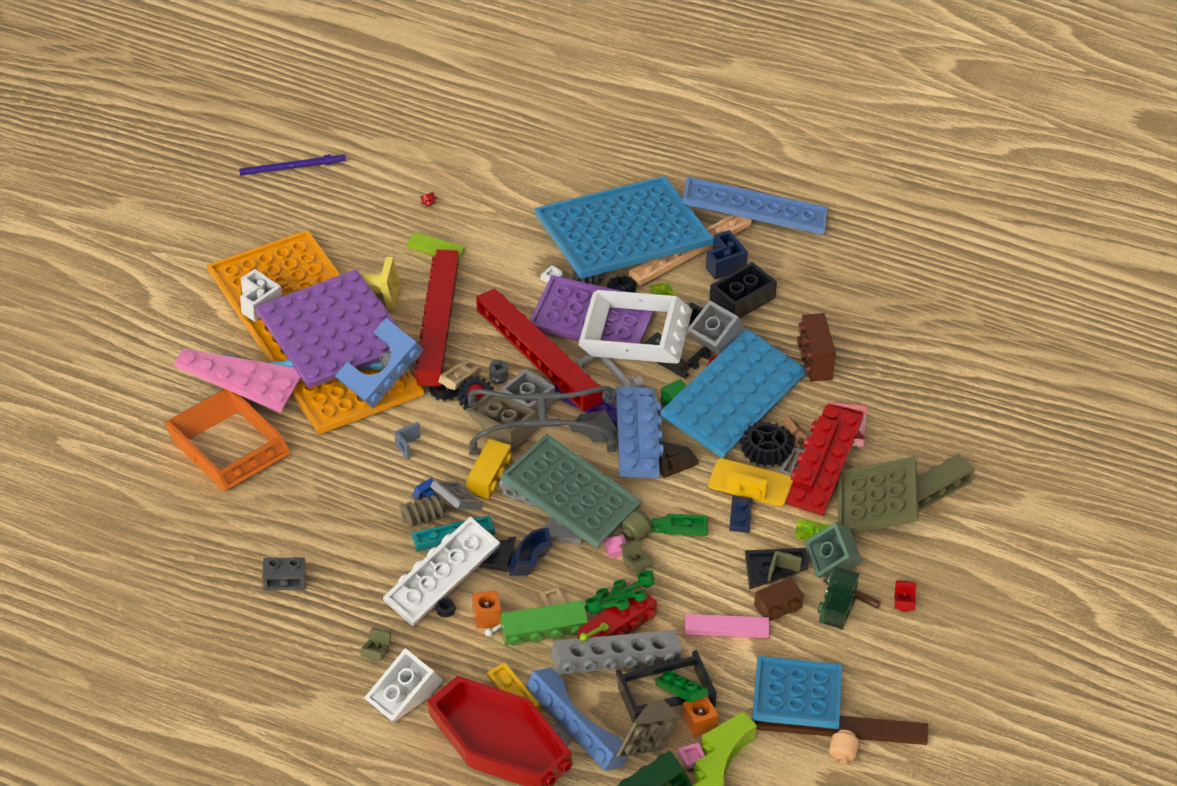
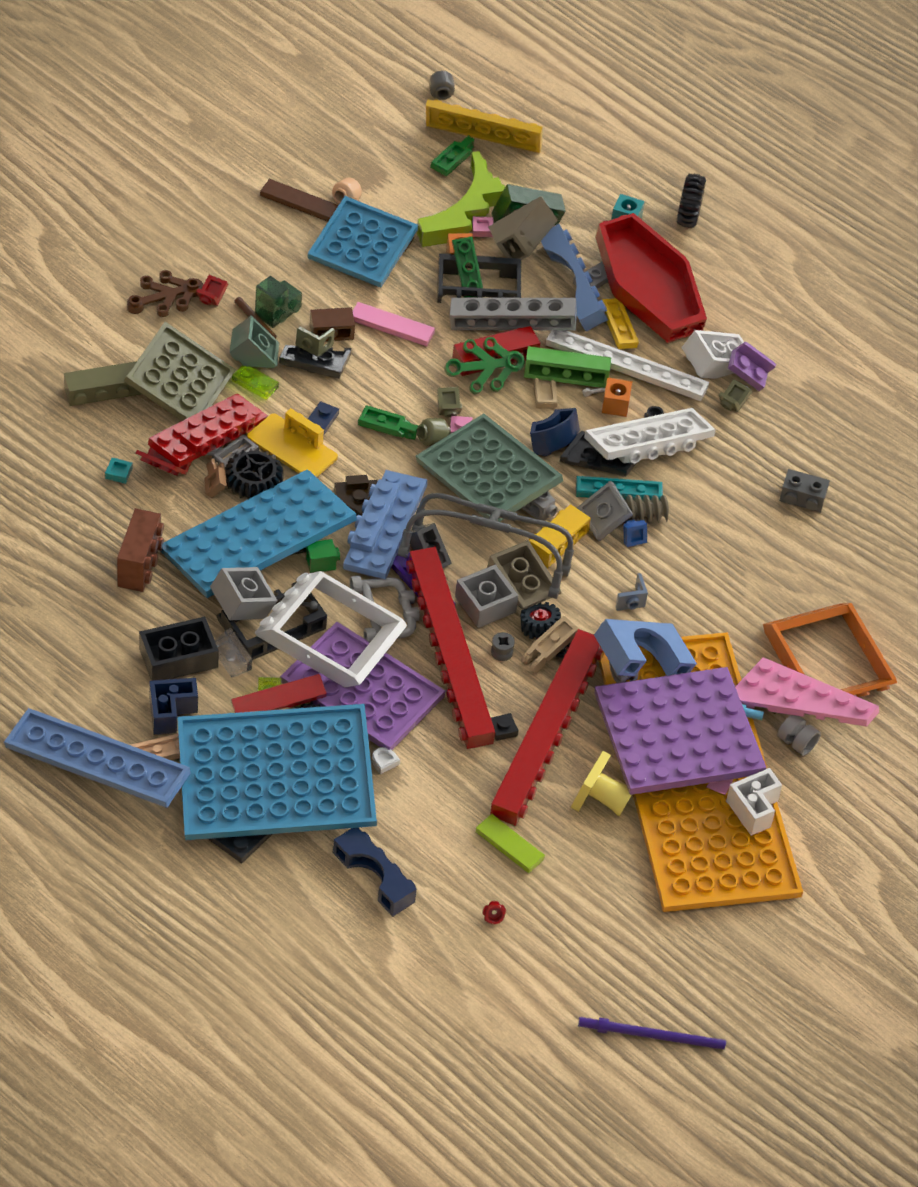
camera: 165 degrees left, 5 degrees up
lime hinge [580,622,609,641] -> none
none -> teal plate [105,457,133,484]
none -> reddish brown plant [127,270,203,317]
none -> red tile [231,674,327,713]
none -> dark blue arch [333,828,417,917]
none -> black plate [491,713,519,741]
none -> white plate [546,330,709,401]
none -> medium lavender bracket [728,342,776,391]

